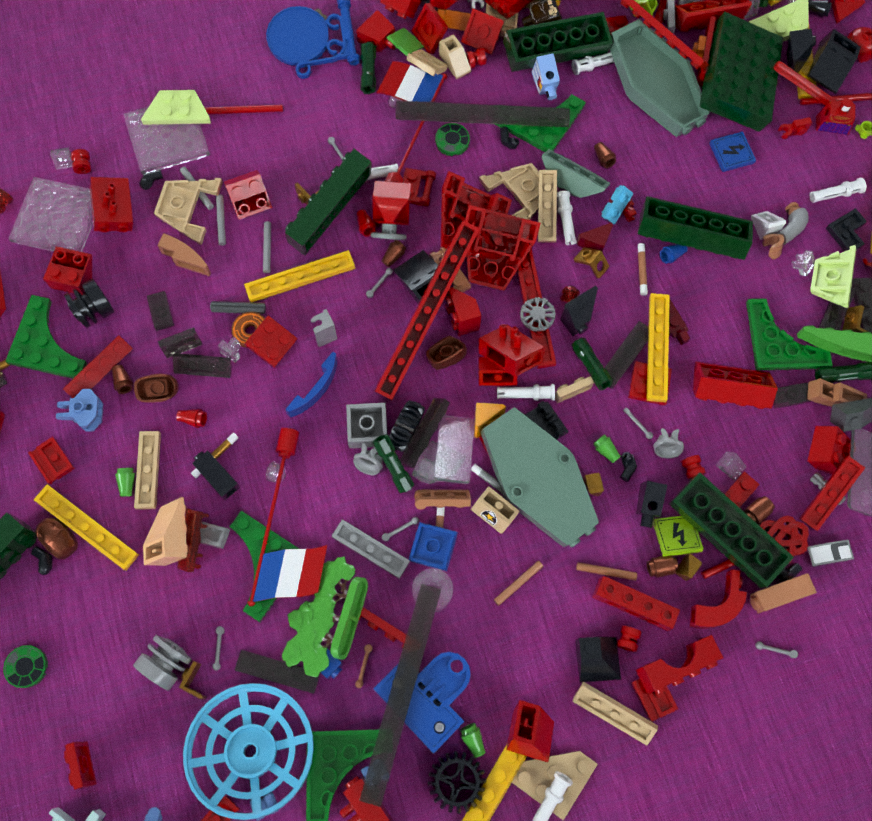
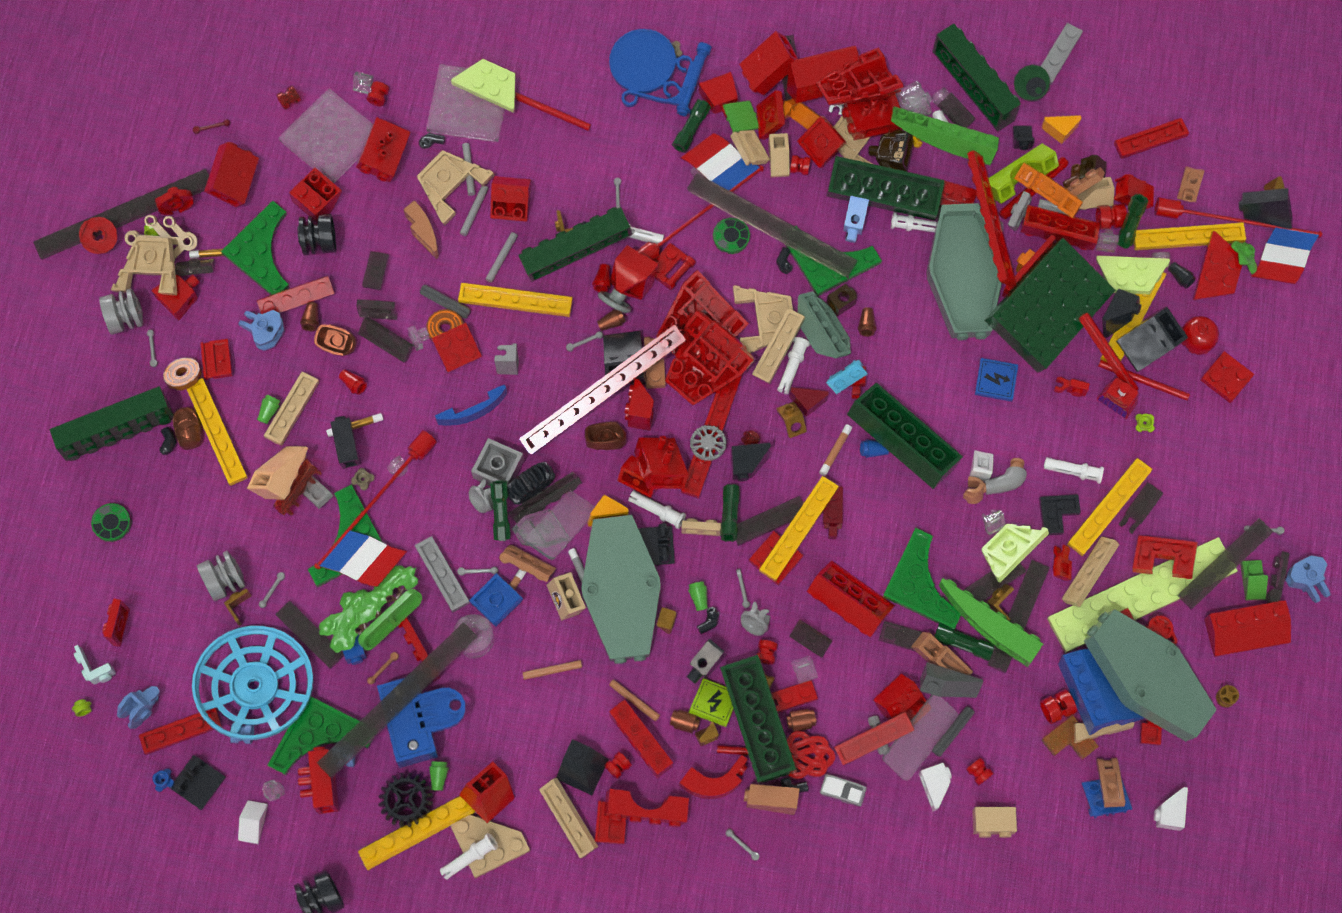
camera: 30 degrees right, 0 degrees up
none -> tile [163,358,202,391]
none -> dark tan plate [351,468,374,490]
none -> clear smoke plate [789,620,833,658]
none -> dark brown brick [826,284,857,317]

